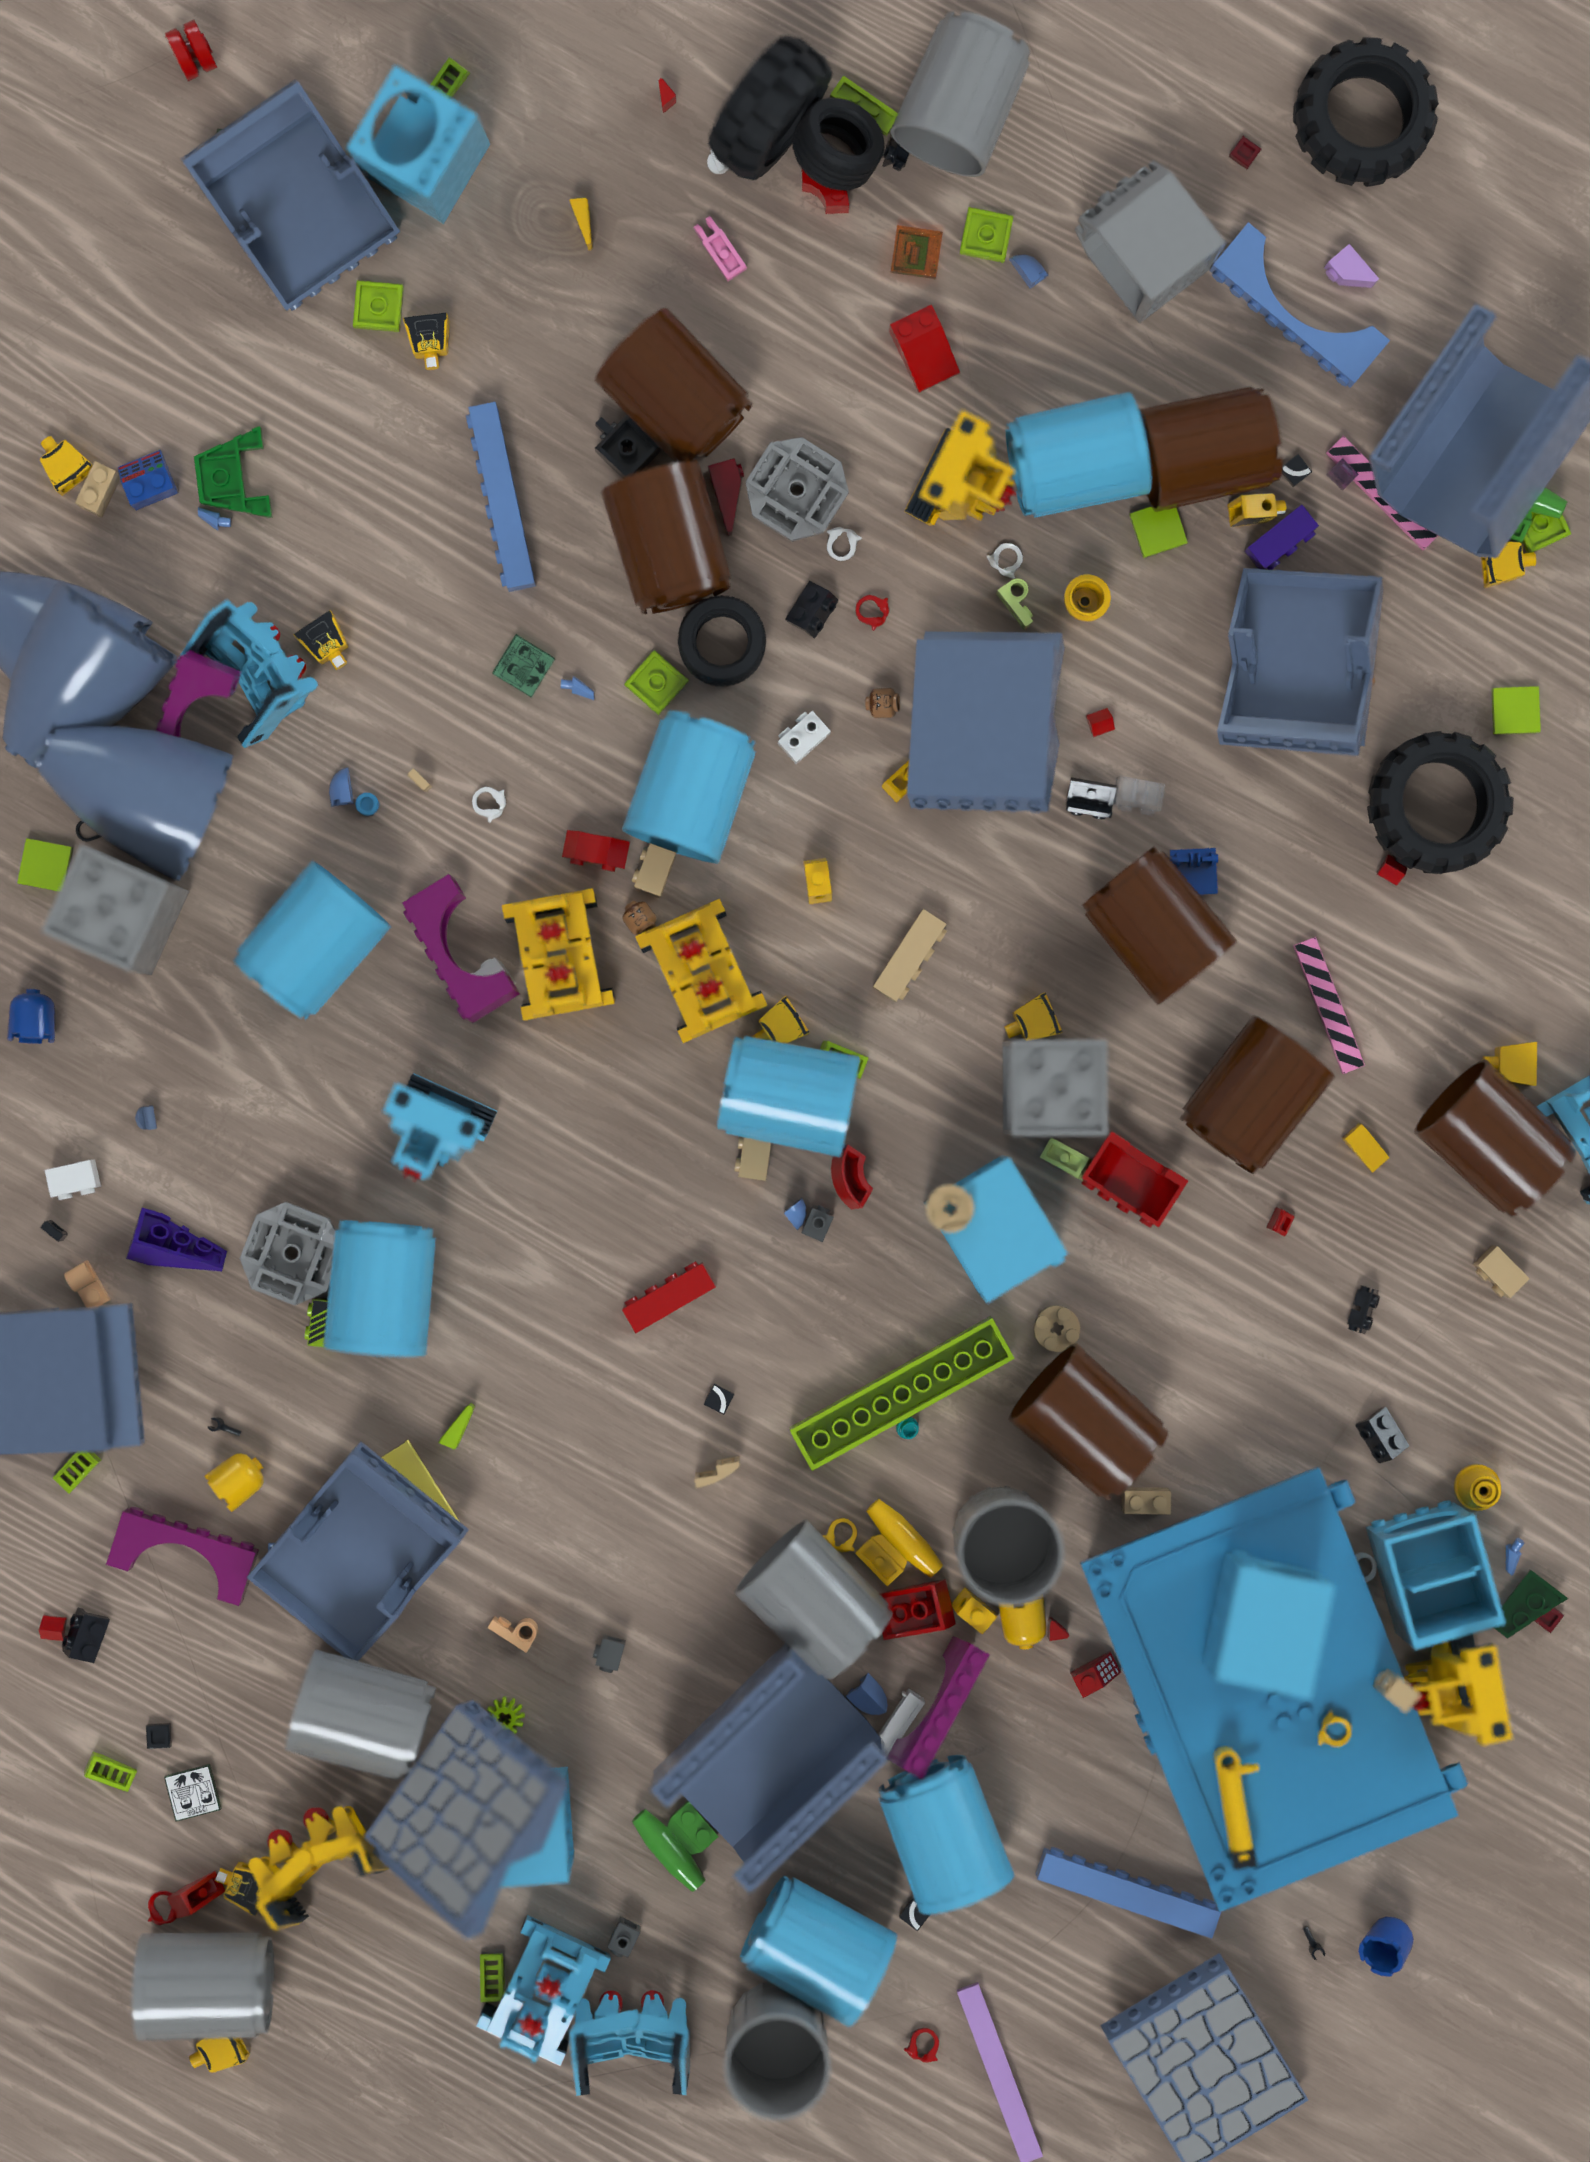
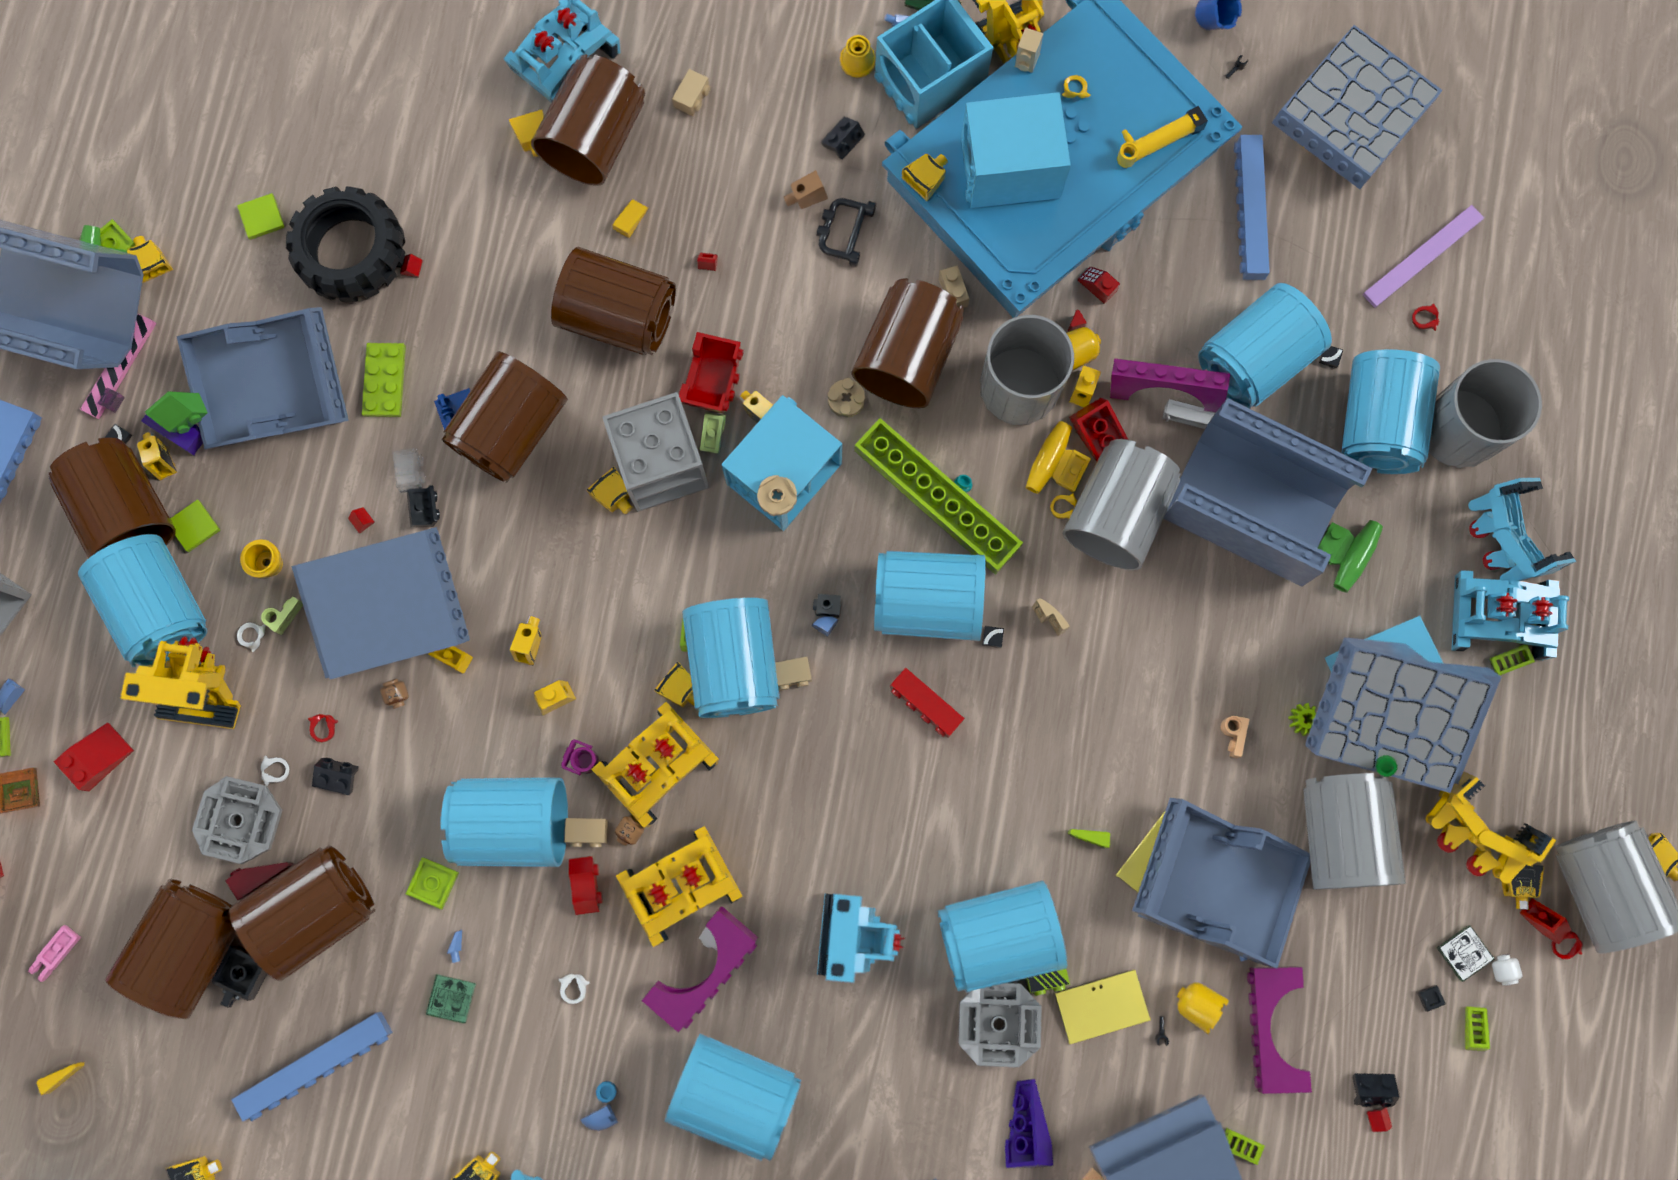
camera: 110 degrees left, 10 degrees down
tan tile [408,768,432,792] -> none
dark grey brick [593,1635,626,1673] -> none
dark grey brick [607,1917,641,1957] -> none
black tyre [678,595,766,687] -> none
white brick [778,711,831,764] -> none
red brick [831,1144,873,1209] -> none
medium blue brick [846,1673,888,1715] -> none
tan brick [873,909,947,1002] -> none
tile [1293,937,1365,1074] -> none
black hinge [1347,1285,1380,1334] -> none
none -> bright green slope [145,391,208,434]
none -> lime plate [362,343,406,417]
none -> yellow torso [510,616,542,665]
none -> magenta piece [561,739,599,775]
none -> yellow torso [739,391,773,423]
none -> medium nougat torso [783,170,828,209]
none -> black bar [816,198,876,267]
none -> medium azure container [874,551,985,641]
none -> yellow torso [901,154,948,201]
none -> light yellow container [1055,969,1151,1045]
none -> green tile [1375,755,1397,777]
none -> white head [1492,954,1522,985]

